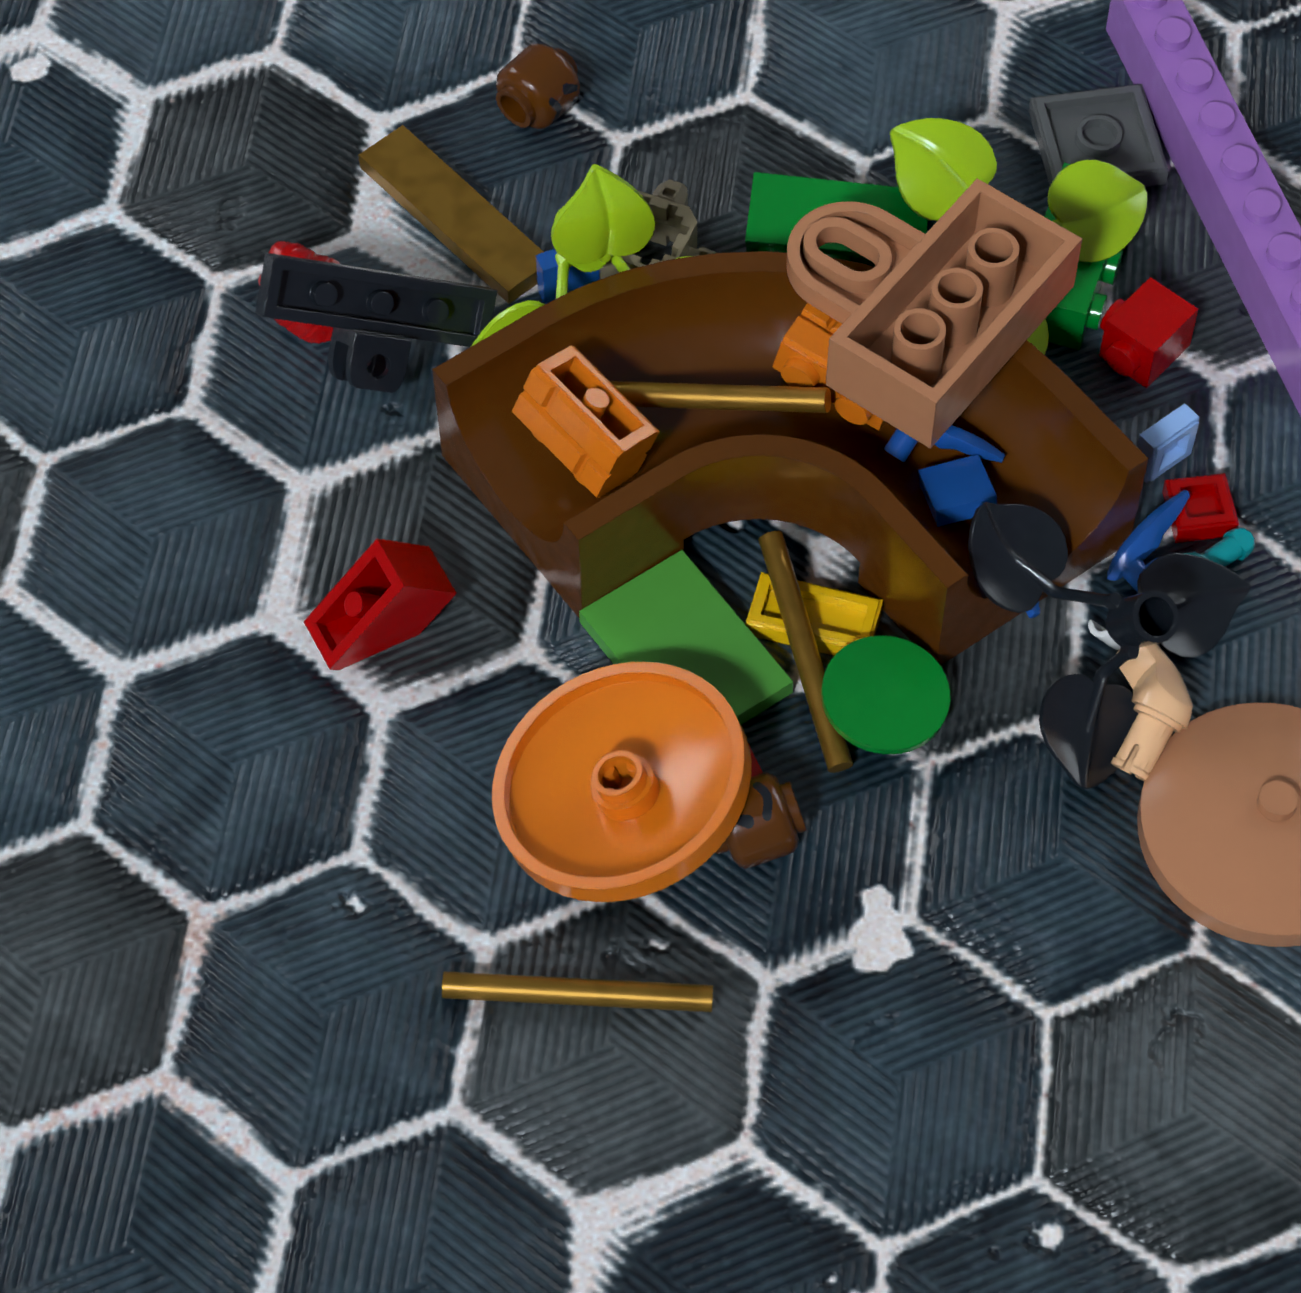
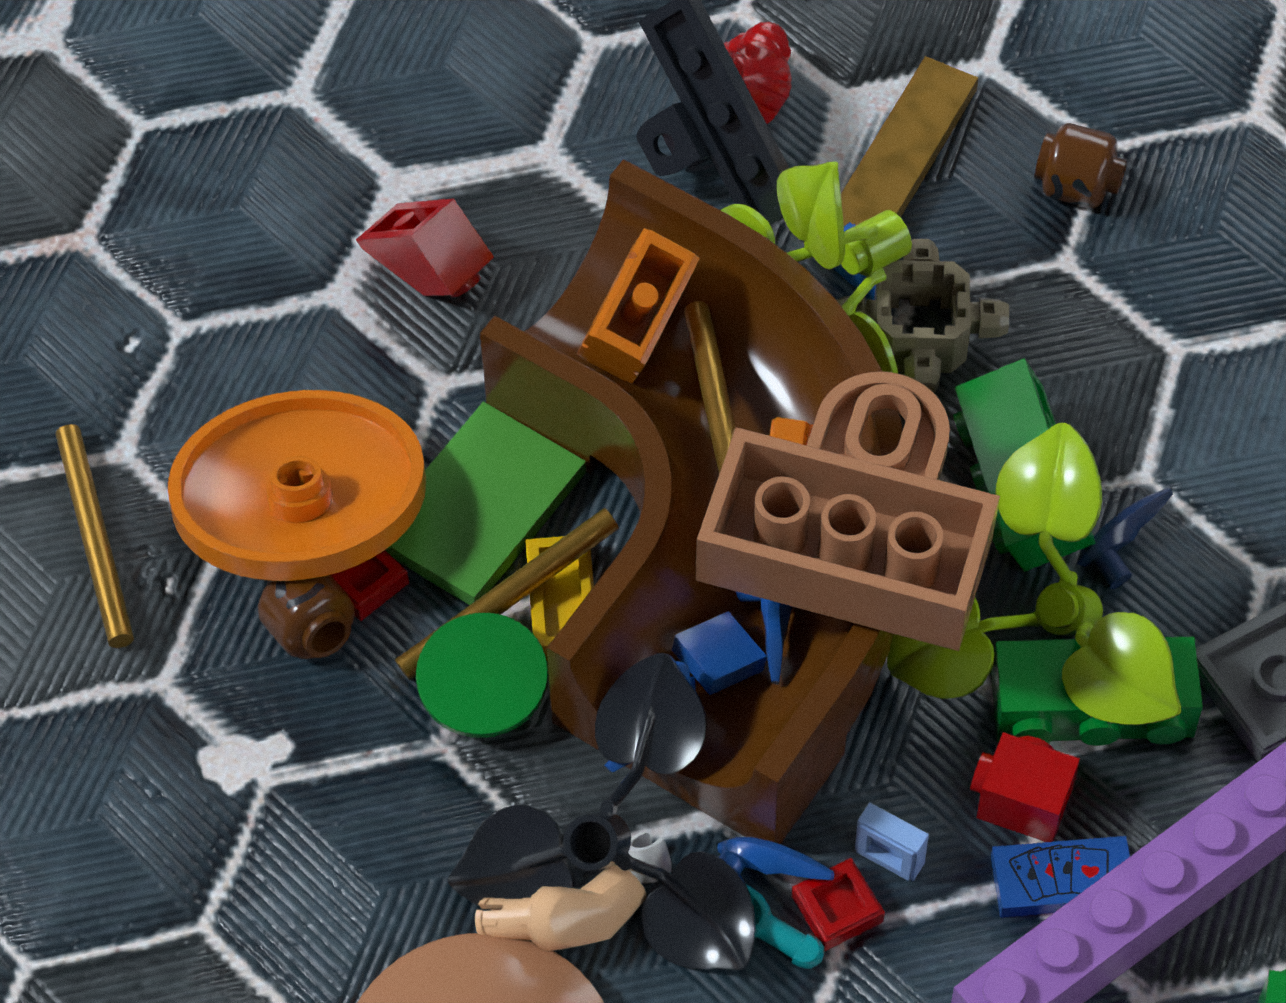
camera: 70 degrees right, 0 degrees up
none -> blue tile [991,836,1130,918]

